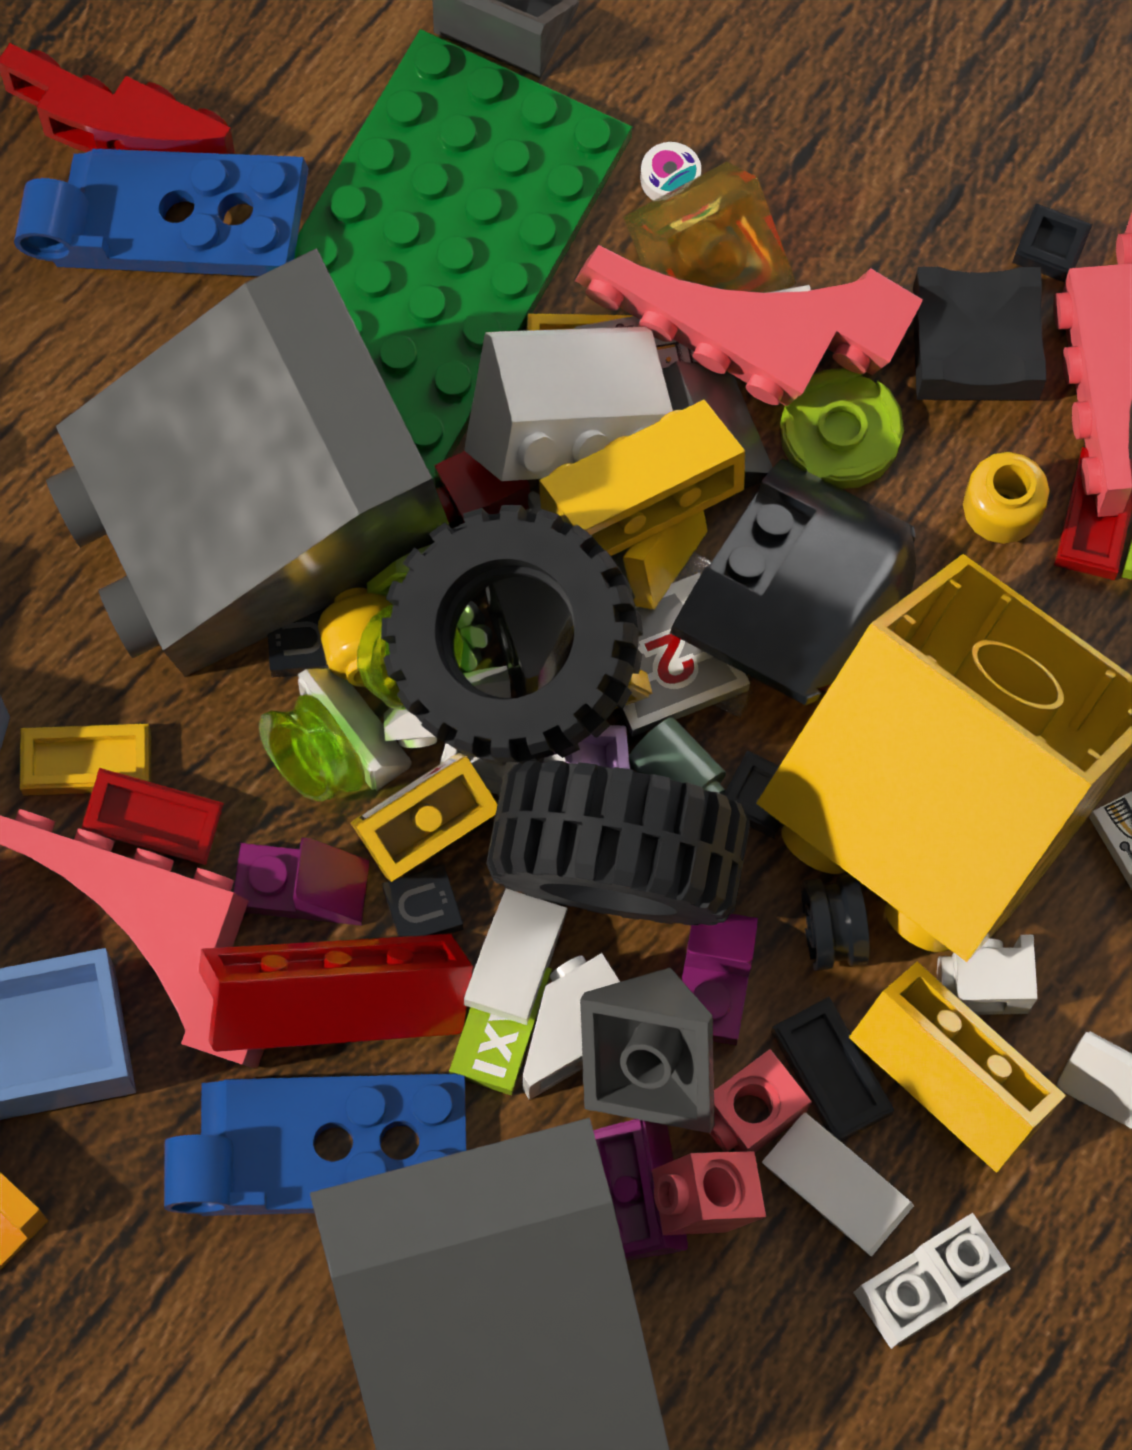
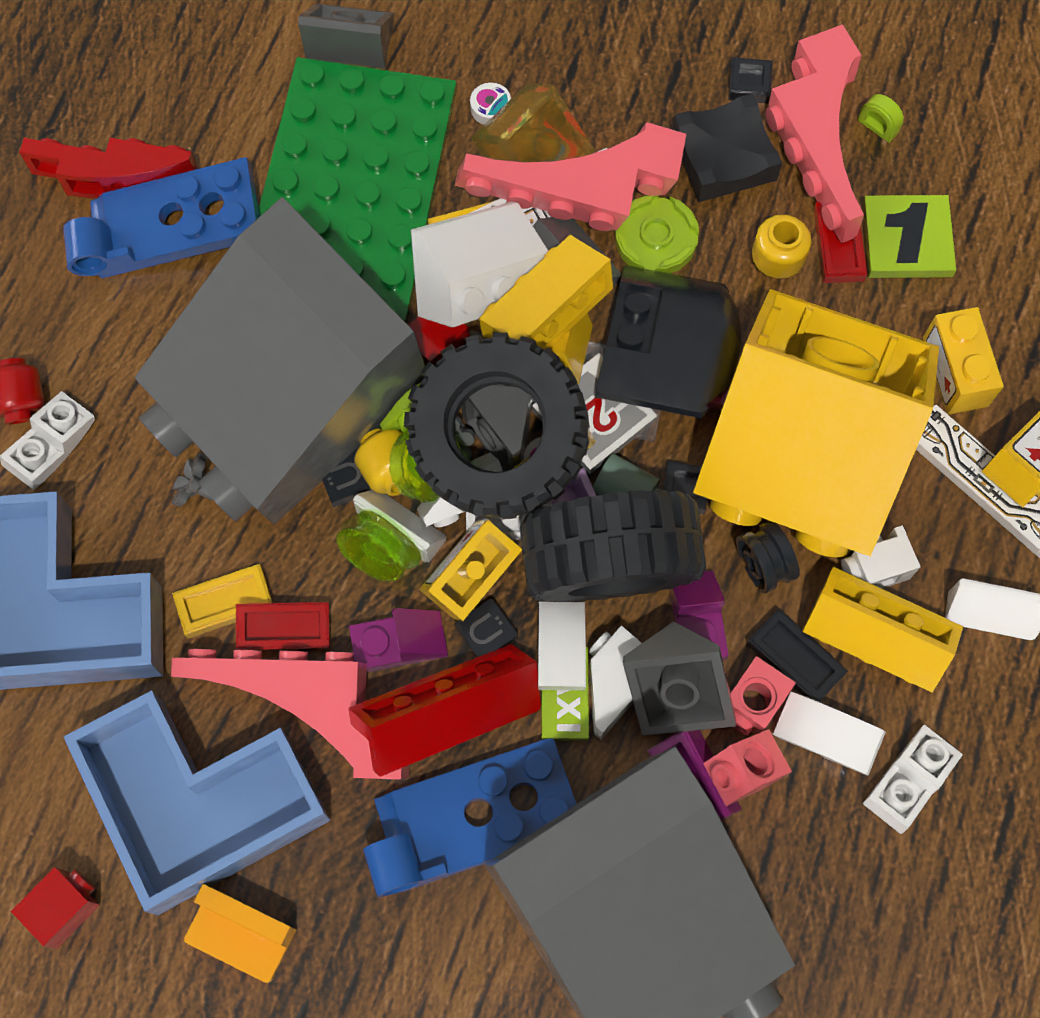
camera: 15 degrees left, 0 degrees up
none -> dark grey plant [172,452,213,507]

